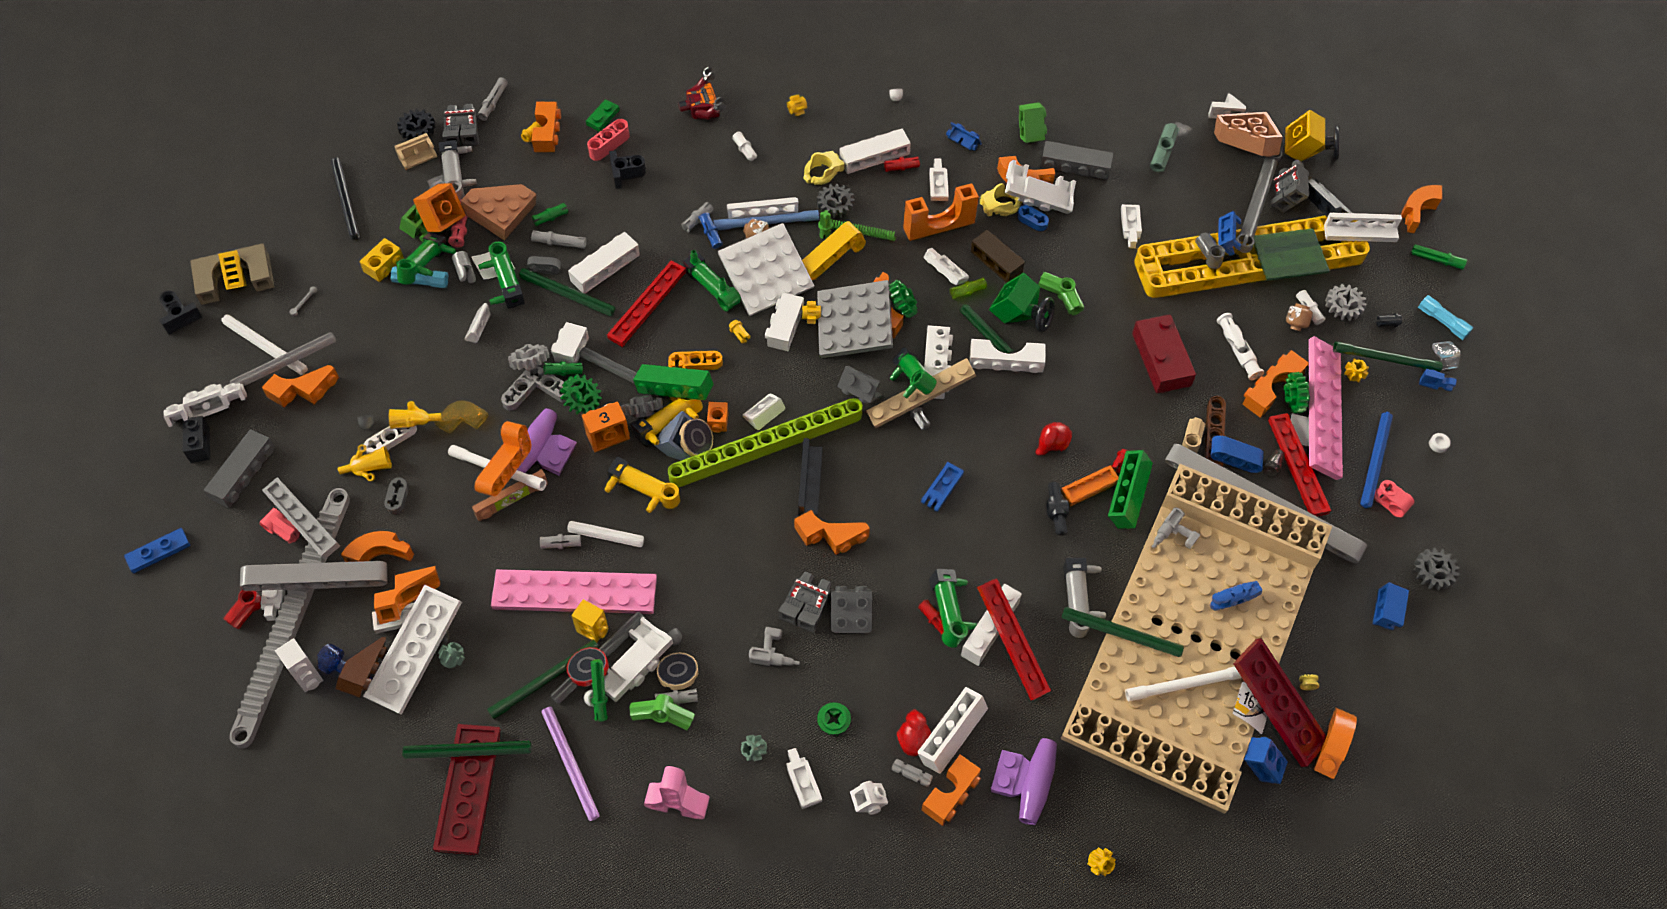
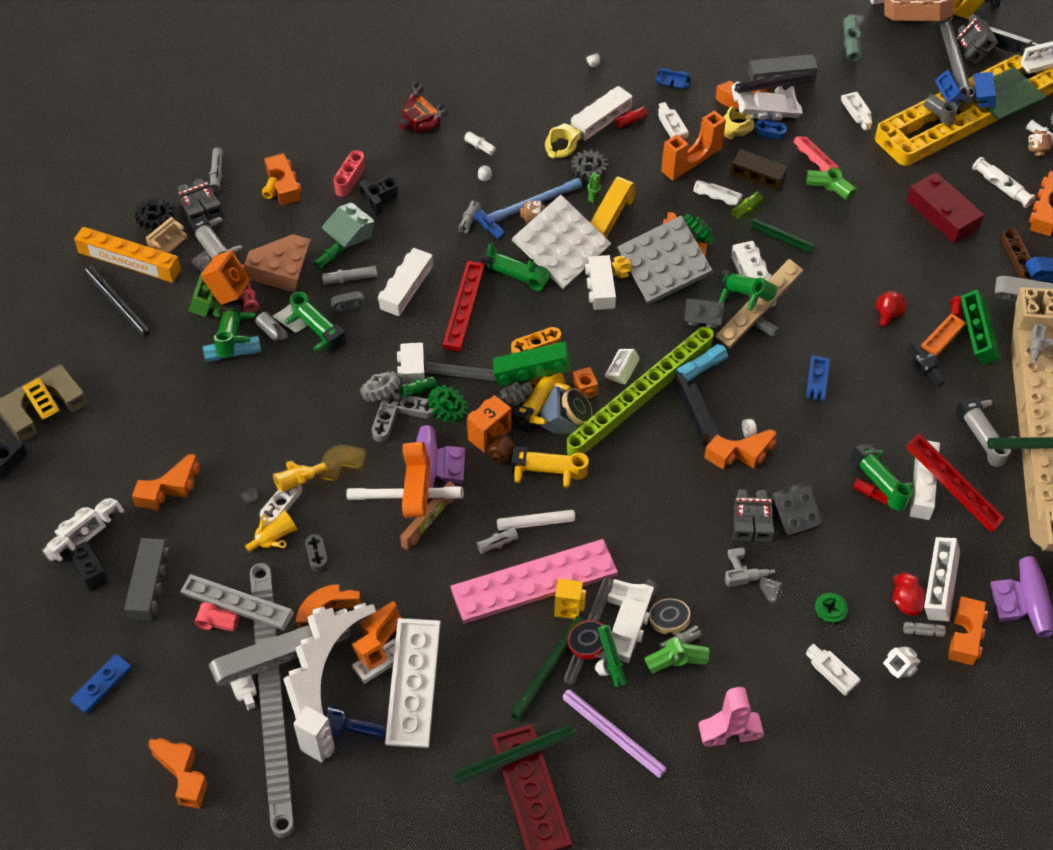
camera: 20 degrees left, 5 degrees down
white axle [221,314,308,375] -> none
red piece [223,590,261,630] -> none
light grey axle [230,332,336,386] -> none
light grey hinge [290,286,317,316] -> none
reddish brown slope [335,637,387,698] -> none
yellow brick [359,238,404,282] -> none
sand green gear [438,642,465,668] -> none
white slope [465,303,491,343] -> none
dark green axle [519,268,615,316] -> none
green plate [586,99,620,132] -> none
white fence [727,197,798,219] -> none
yellow pin [729,320,751,343] -> none
sand green gear [741,735,767,761] -> none
yellow gear [787,94,807,116] -> none
bright green piece [831,219,896,241] -> none
white arch [969,339,1045,373] -> none
green piece [989,273,1055,332] -> none
bright green brick [1019,102,1047,143] -> none
tan piece [1182,417,1205,453] -> none
none -> light orange brick [74,227,181,283]
none -> orange arch [148,738,208,809]
none -> white arch [283,603,376,719]
none -> sand green slope [322,202,375,248]
none -> white hinge [478,166,492,181]
none -> reddish brown head [487,435,515,464]
none -> medium azure axle [675,344,728,382]
none -> black axle [734,71,814,94]
none -> white tile [742,419,757,438]
none -> clear tile [760,577,781,603]
none -> coral plate [794,137,840,172]
none -> blue hinge [974,72,996,108]

